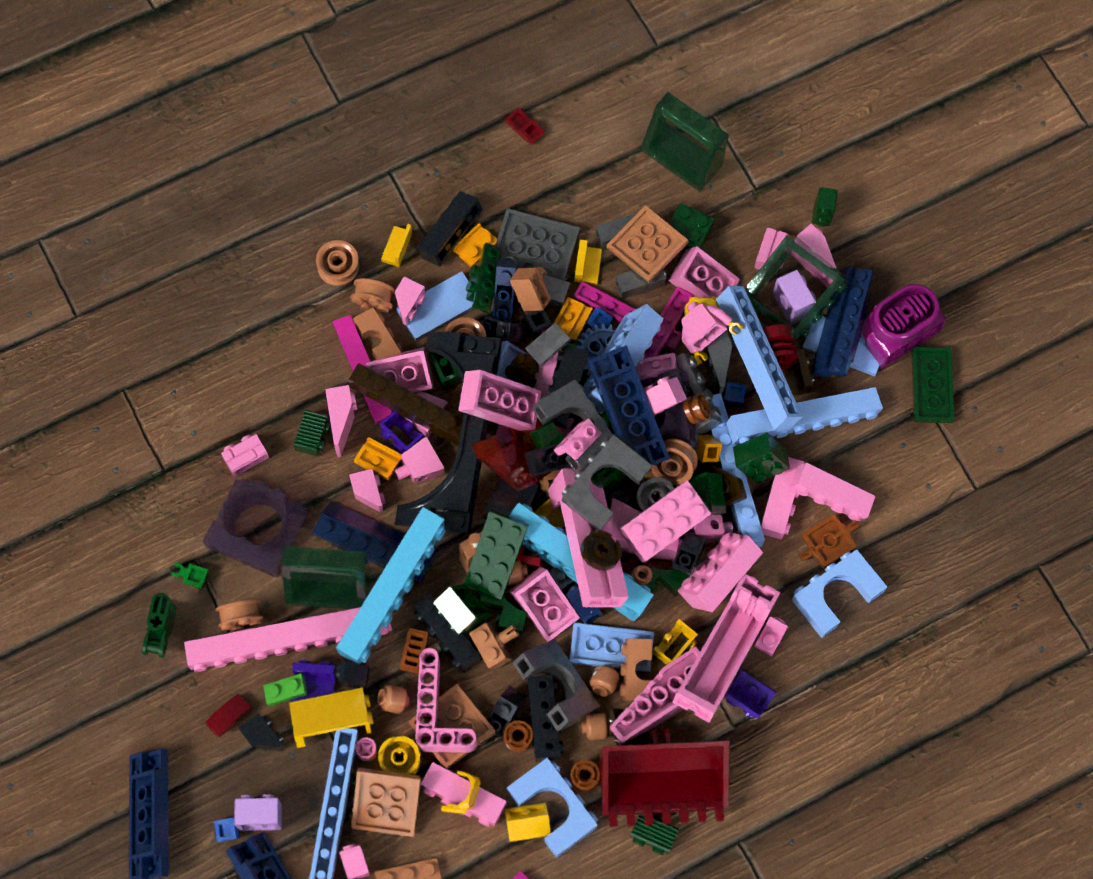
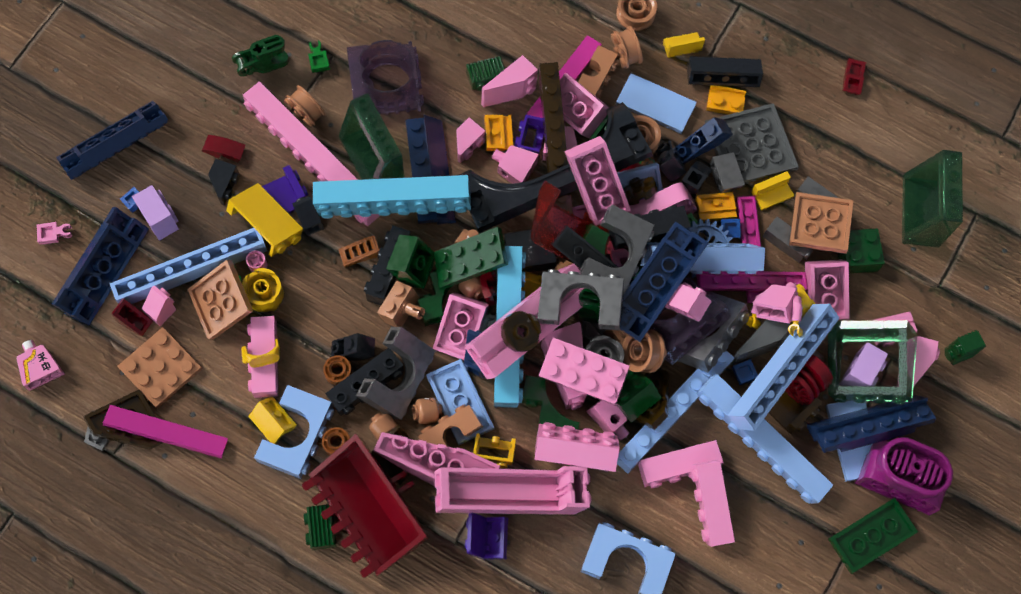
camera: 55 degrees right, 0 degrees up
bright pink brick [221,434,269,477] -> none
bright green plate [263,674,308,706] -> none
nougat head [377,685,410,714] -> none
bright pink slope [395,277,426,326] -> none
nougat plate [408,684,495,770] -> none
bright pink beam [416,648,478,753] -> none
dark green bracket [466,243,502,314] -> none
nougat brick [510,267,551,311] -> none
flat silver panel [525,323,571,366] -> none
bright pink bracket [554,418,601,460] -> none
nougat plate [632,565,652,585] -> none
bright pink plate [637,353,677,380] -> none
black slope [672,531,706,575] -> none
dark orange wheel [683,393,711,424] -> none
light orange brick [691,435,722,462] -> none
dark green brick [733,432,790,483] -> none
bright pink bracket [754,617,788,657] -> none
dark orange plate [799,514,859,569] -> none

